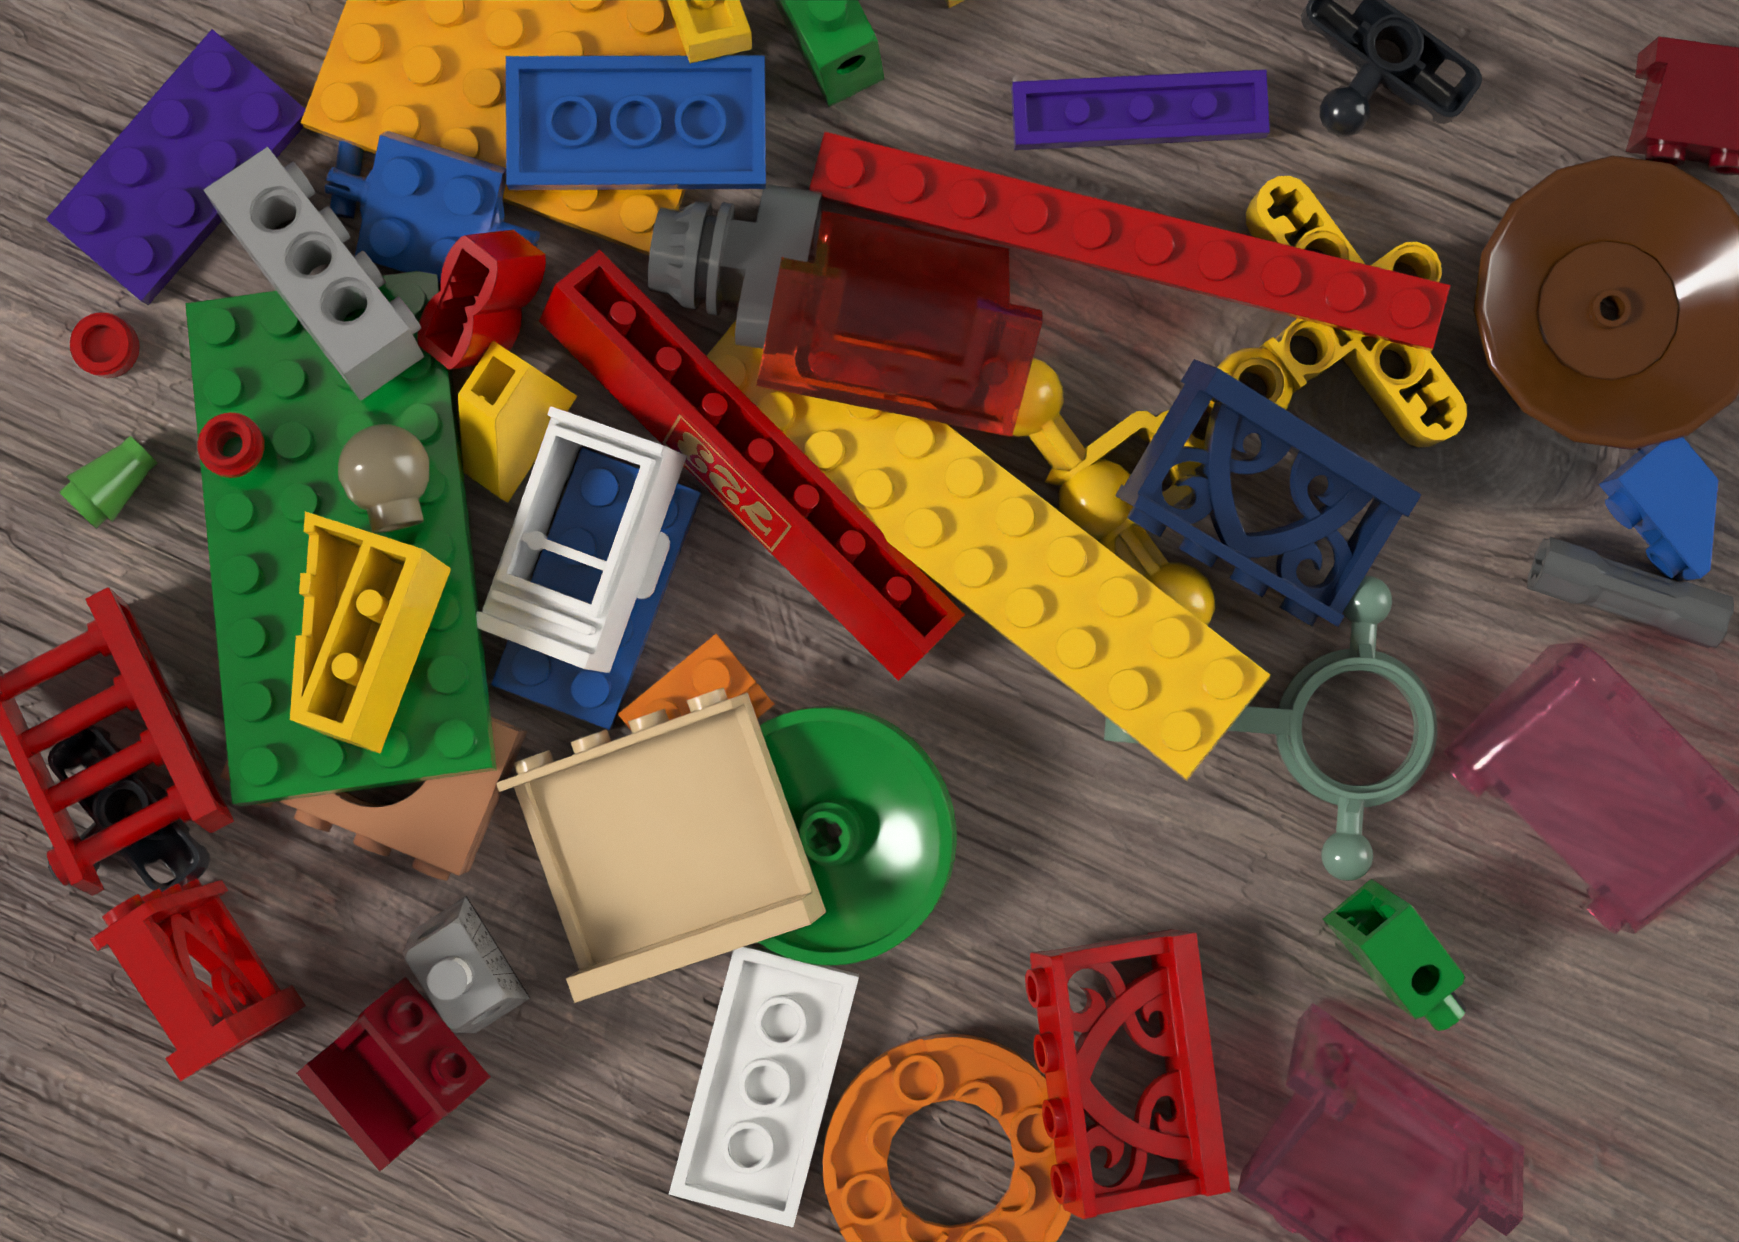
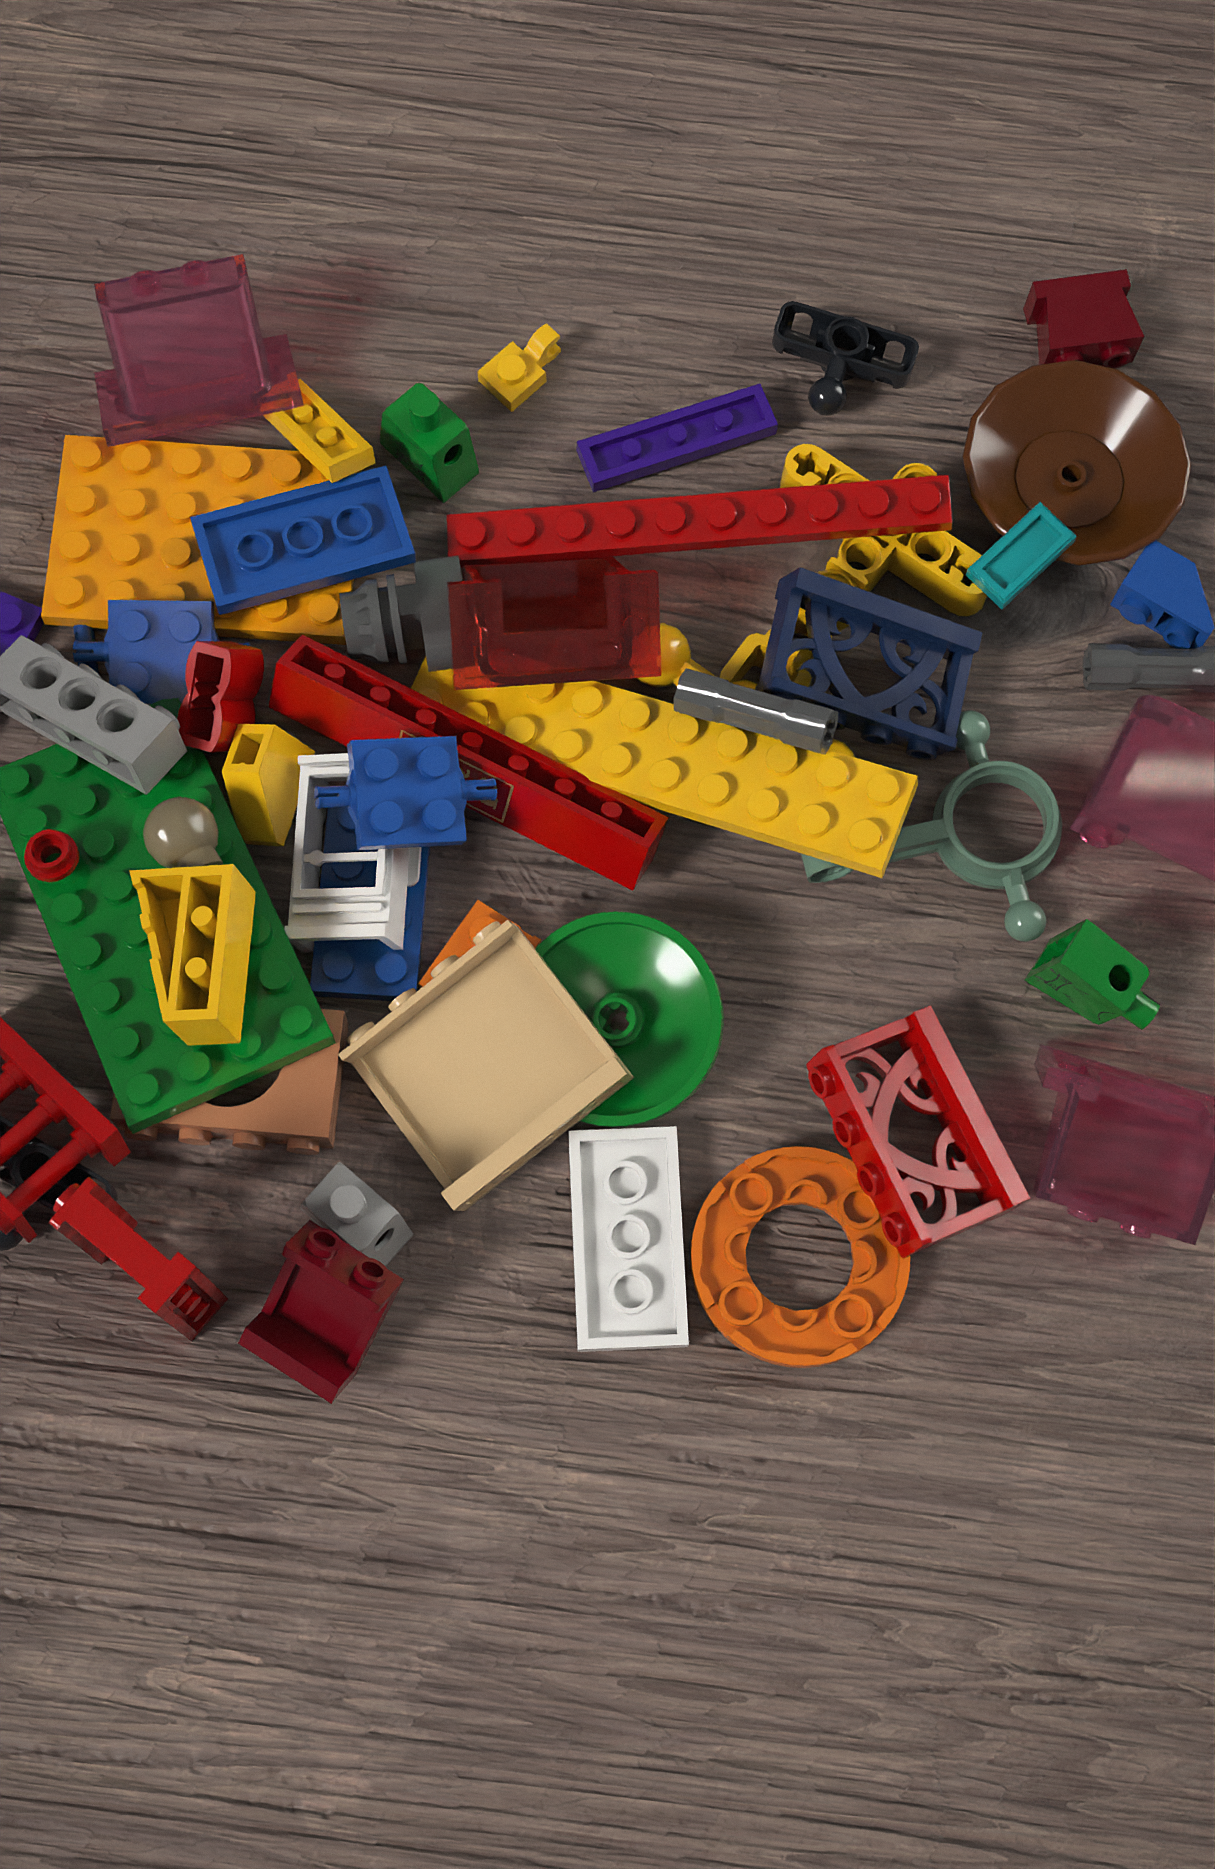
camera: 25 degrees left, 15 degrees down
none -> blue plate [314,736,497,850]
none -> dark grey axle [673,668,838,755]
none -> teal tile [966,502,1077,610]

